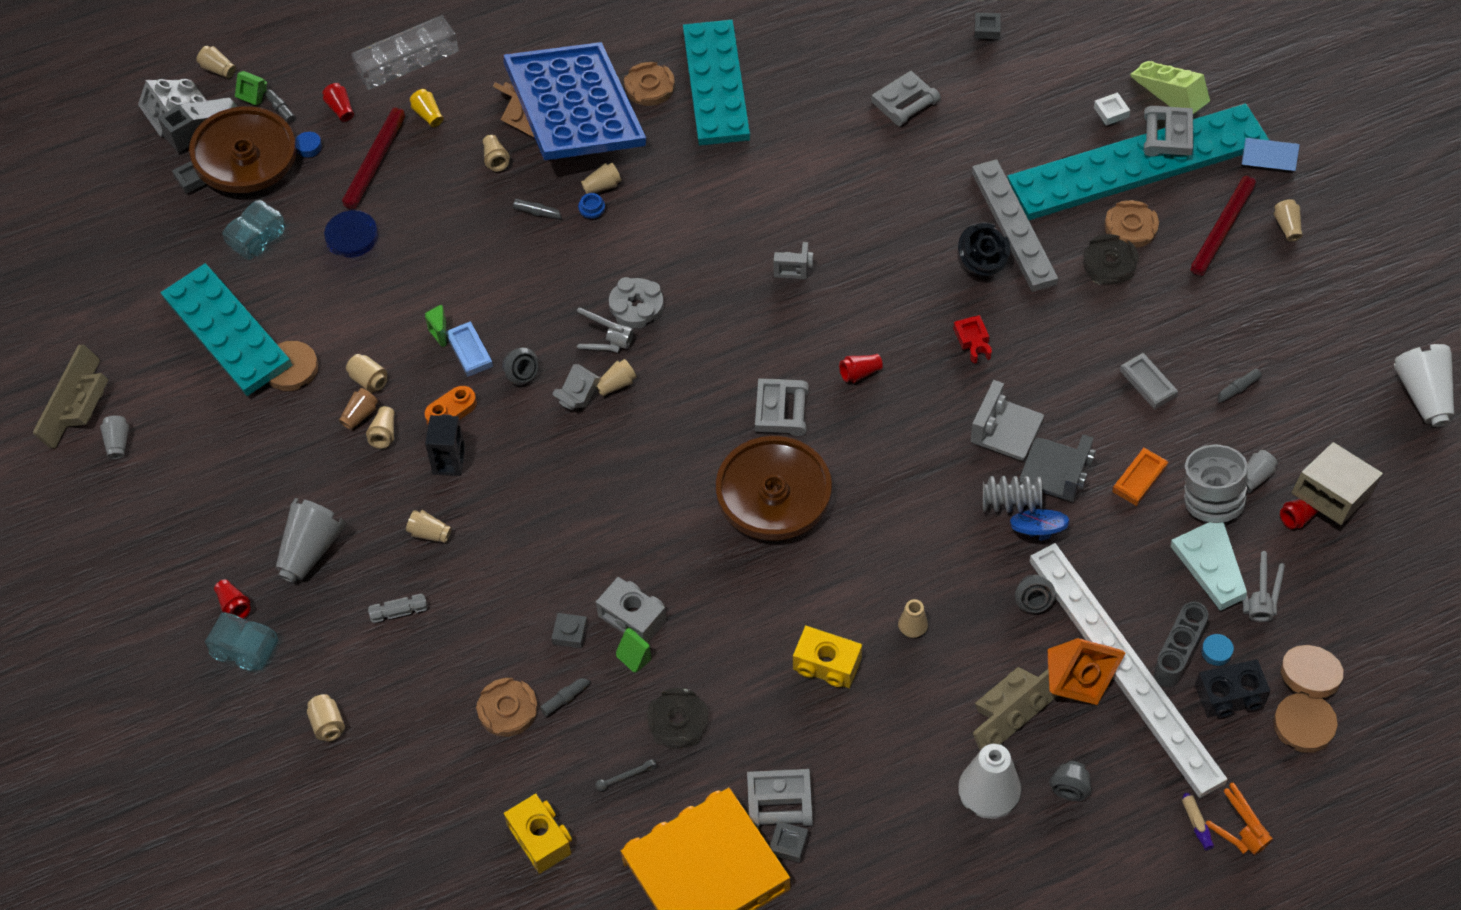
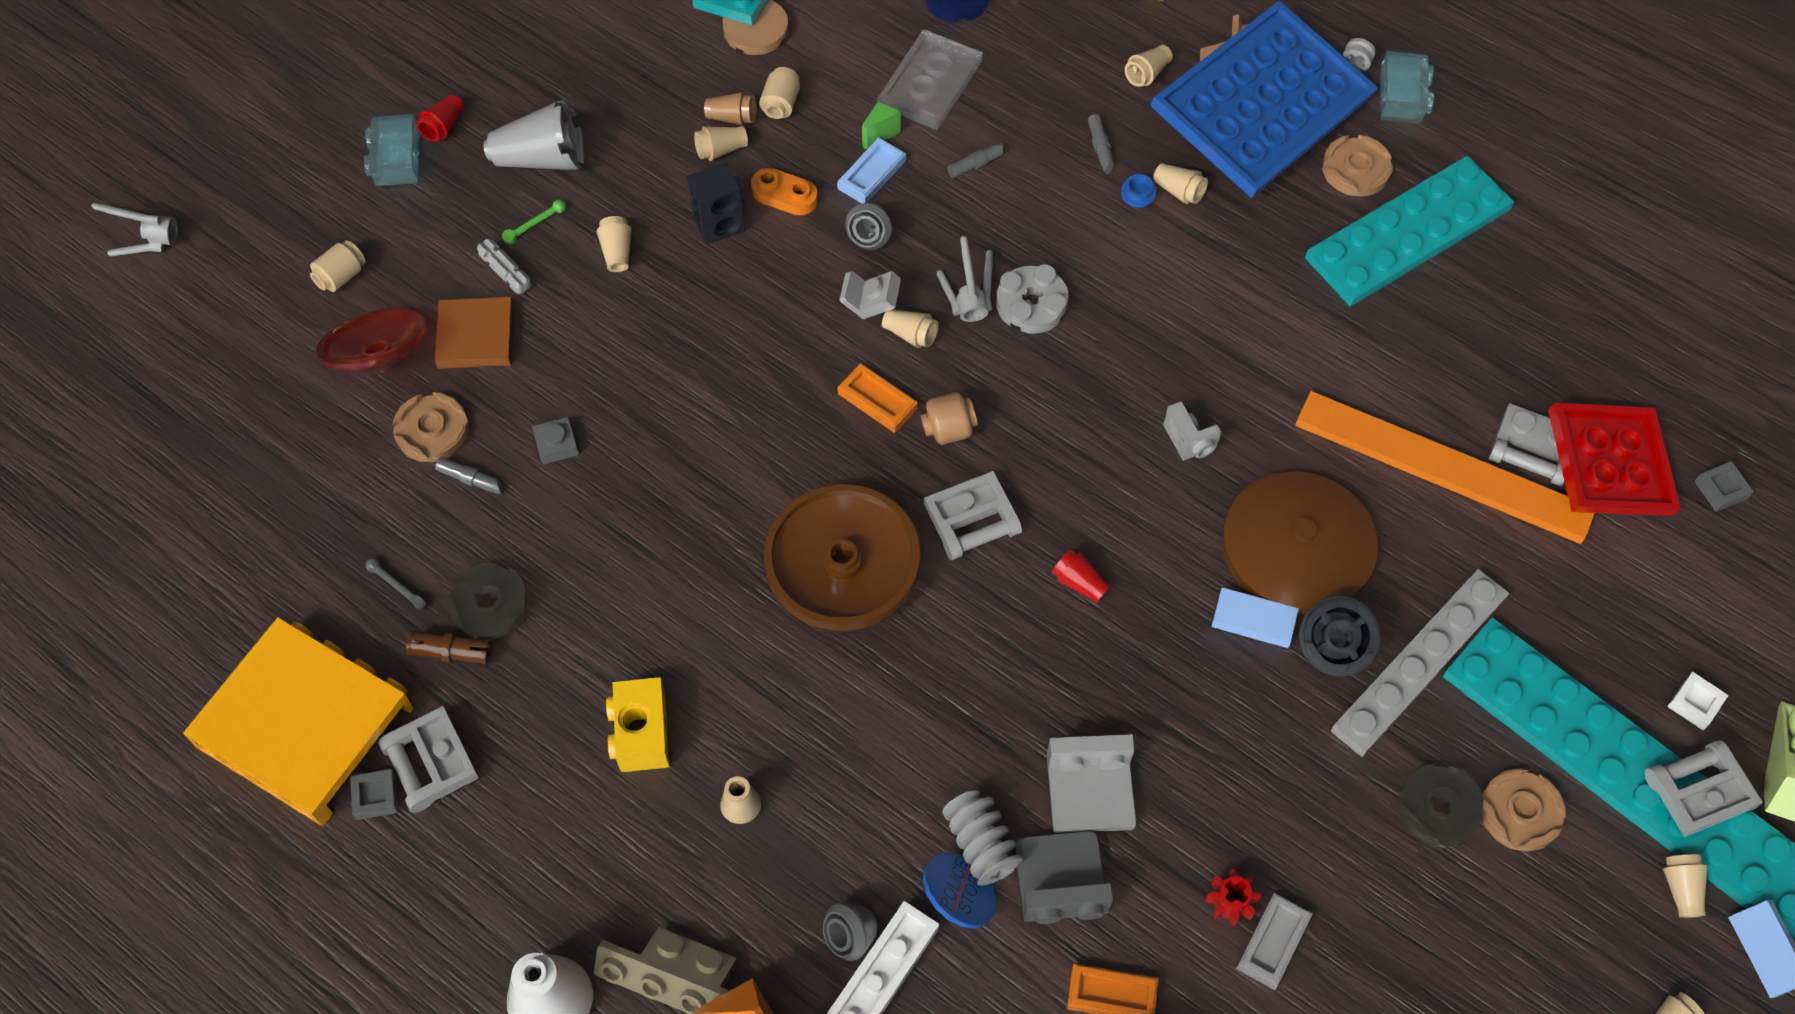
camera: 60 degrees right, 5 degrees up
yellow brick [504,794,572,874] -> none
light grey brick [596,577,666,643] -> none
bright green slope [616,628,651,673] -> none
red plate [953,315,992,364] -> none
dark red axle [1190,175,1256,276] -> none
none -> light grey plant [92,203,178,257]
none -> clear red dish [316,308,427,374]
none -> reddish brown pin [406,630,491,665]
none -> dark orange tile [435,297,513,369]
none -> bright green hinge [502,199,566,245]
none -> orange tile [837,363,918,433]
none -> clear tile [877,29,983,130]
none -> medium nougat head [920,392,978,445]
none -> dark grey piece [947,142,1005,178]
none -> red gear [1205,869,1261,926]
none -> light blue tile [1211,587,1299,648]
none -> reddish brown dish [1222,471,1378,615]
none -> orange tile [1295,391,1595,544]
none -> light grey bush [1342,38,1376,72]
none -> clear light blue brick [1380,51,1434,123]
none -> red plate [1548,402,1681,516]
none -> tan cone [1663,854,1707,918]

